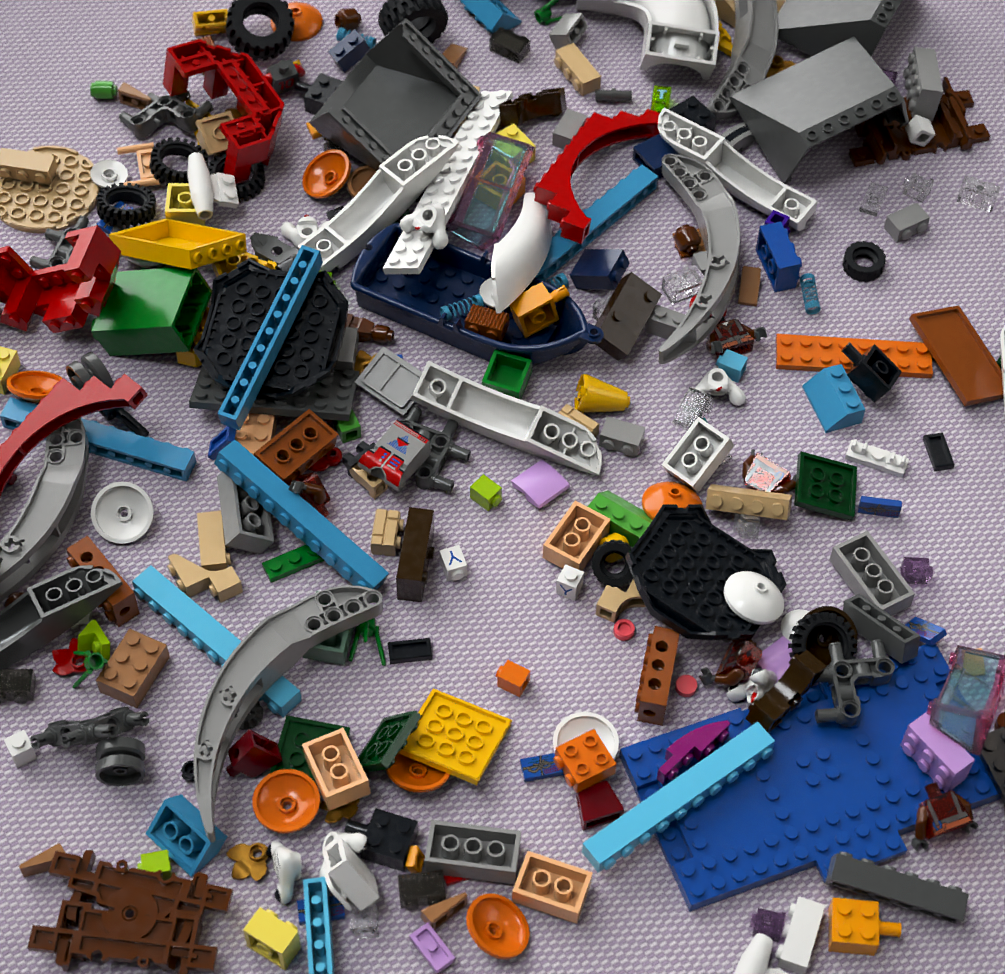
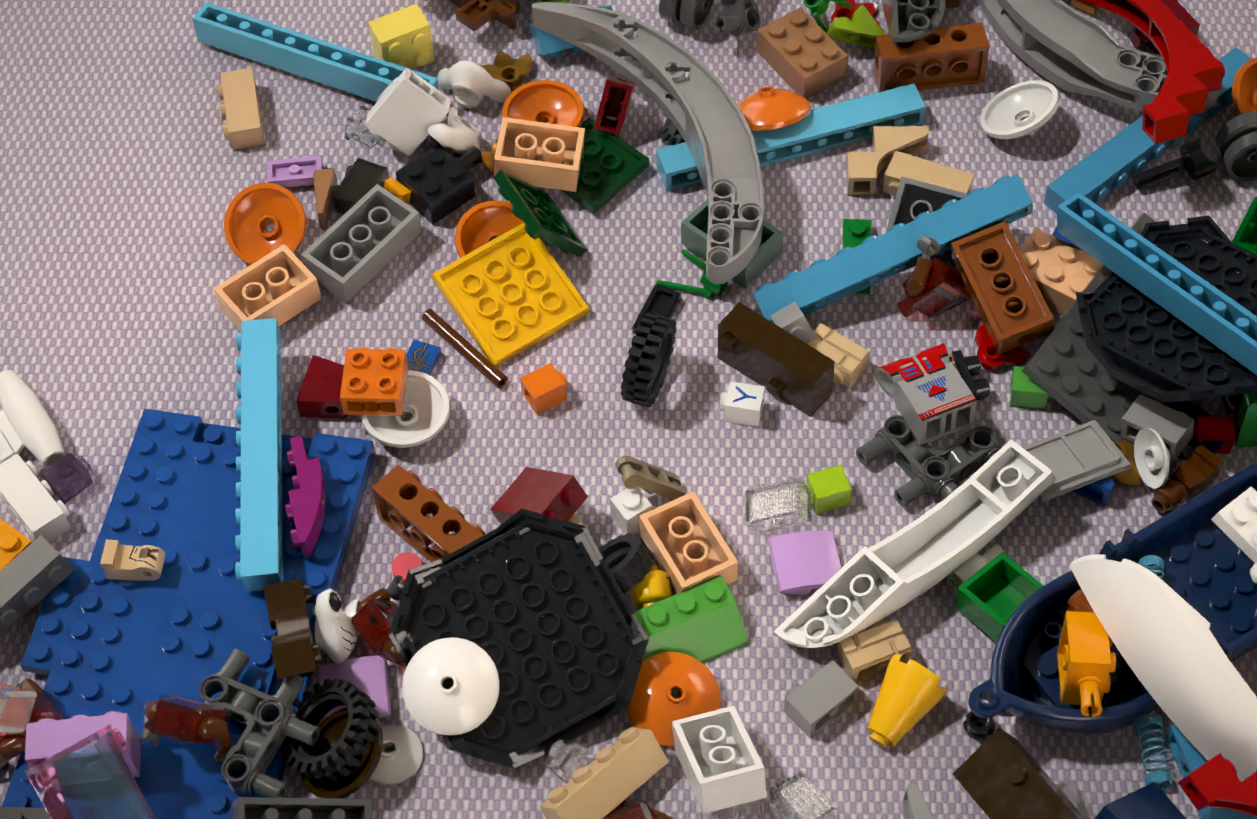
camera: 125 degrees right, 0 degrees up
none -> tan leg [100,539,165,581]
none -> torso [139,694,232,765]
none -> reddish brown piece [422,309,508,388]
none -> dark red brick [490,467,588,524]
none -> dark tan plate [615,456,686,502]
none -> black tyre [621,312,676,408]
none -> orange dish [737,86,811,131]
none -> clear brick [744,477,812,535]
none -> light grey brick [770,301,817,344]
none -> black plate [963,711,996,740]
none -> white dish [1134,428,1171,489]

